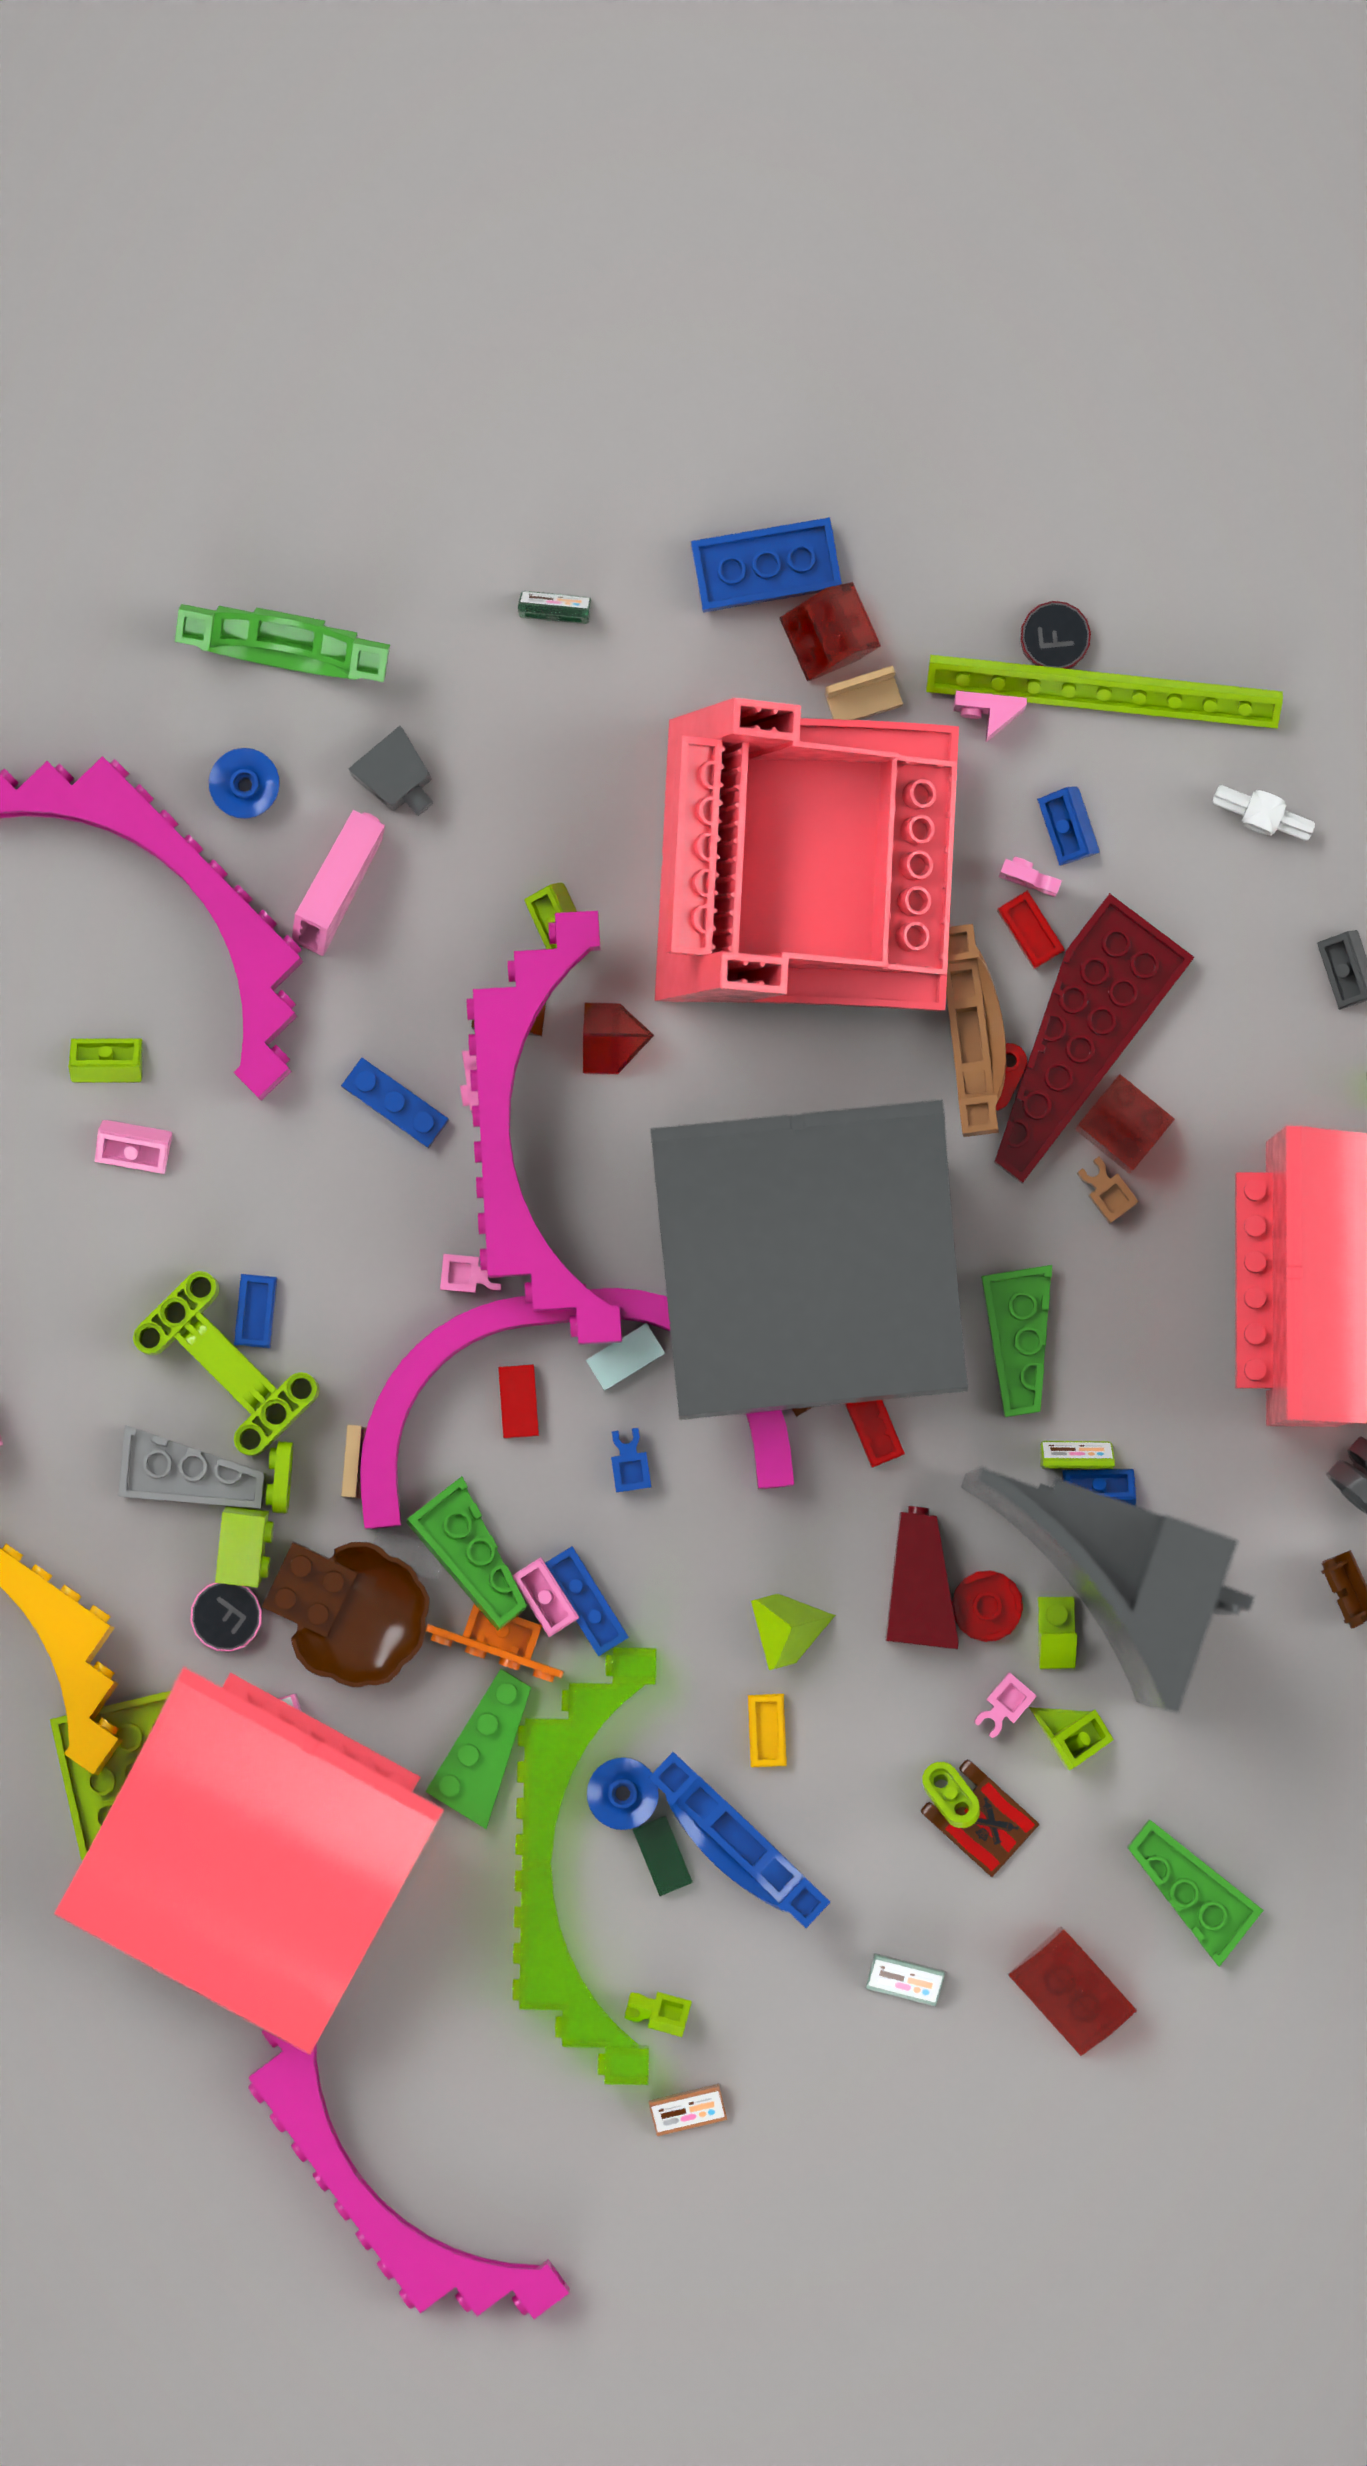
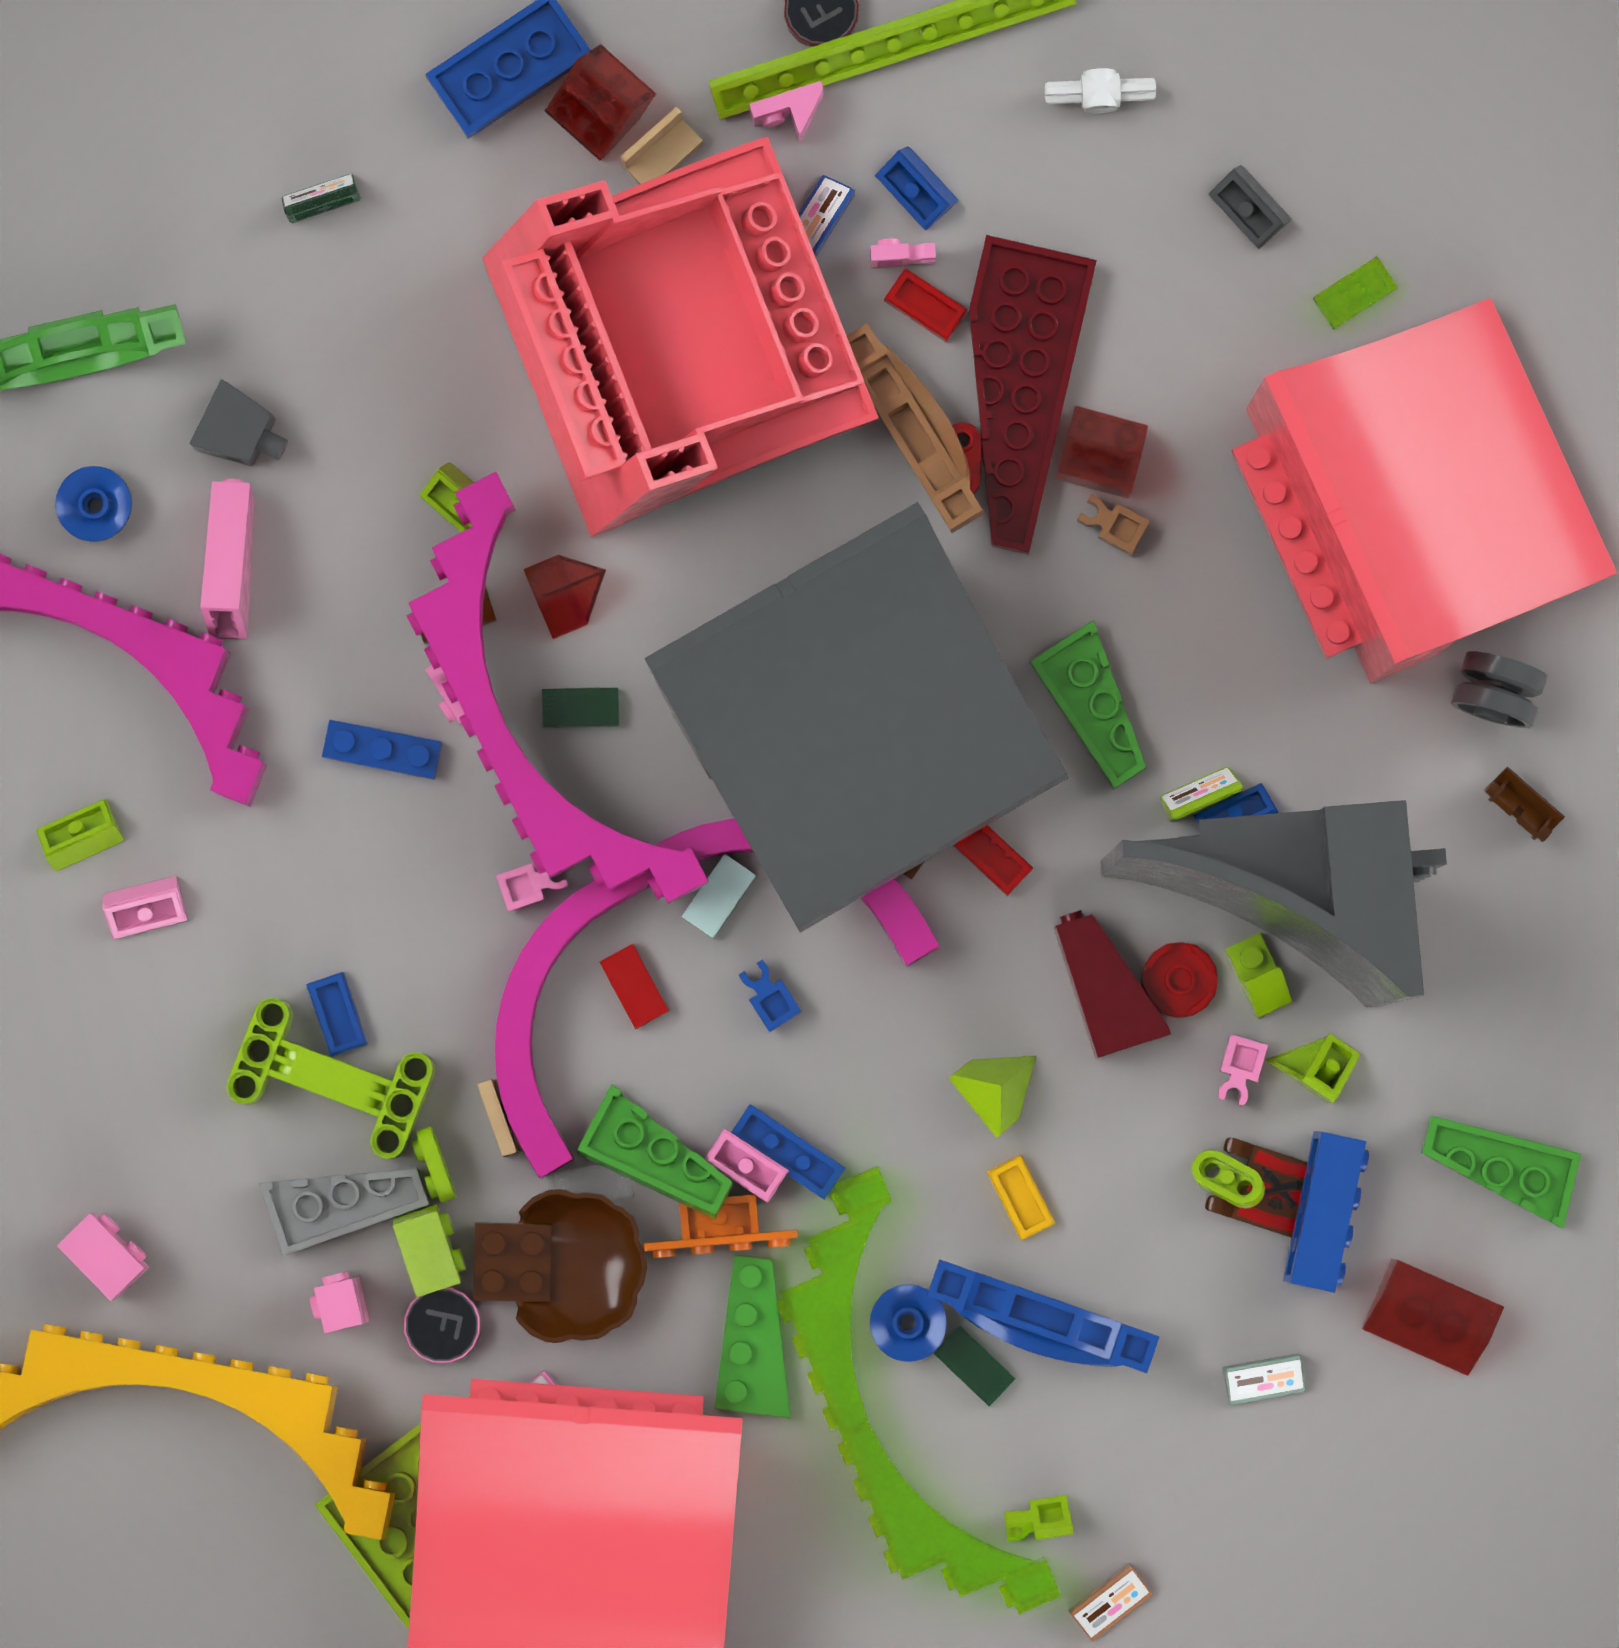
camera: 25 degrees left, 0 degrees up
none -> bright pink brick [310,1271,370,1333]
none -> clear green tile [542,688,619,728]
none -> slope [798,175,855,257]
none -> blue brick [1283,1131,1369,1293]

